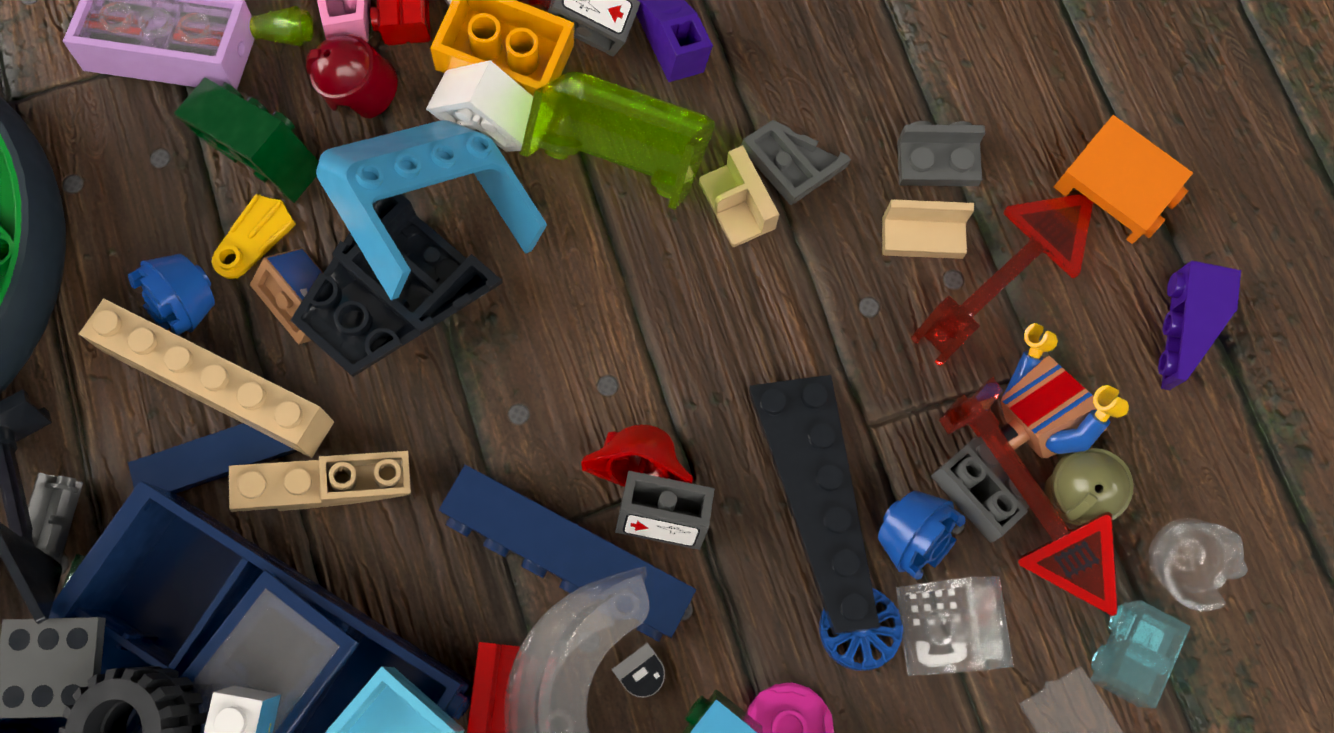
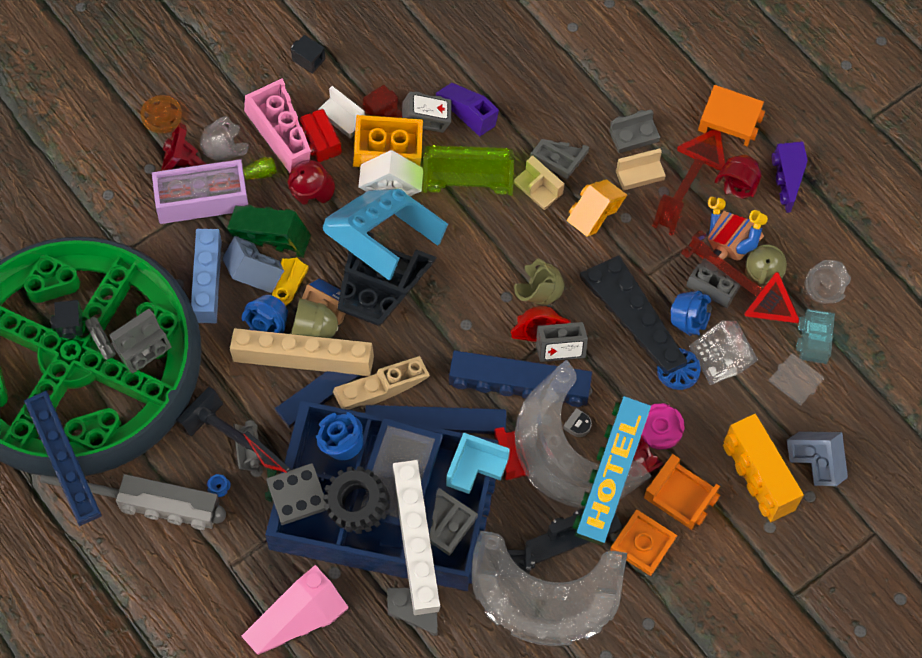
camera: 20 degrees left, 10 degrees down
none -> medium blue brick [191,229,222,323]
none -> sand blue panel [223,236,284,293]
none -> olive helmet [292,298,338,338]
none -> blue cone [316,412,363,460]
none -> dark blue tile [365,405,506,434]
none -> olive helmet [514,258,564,305]
none -> light orange brick [567,179,627,237]
none -> dark red helmet [714,155,761,200]

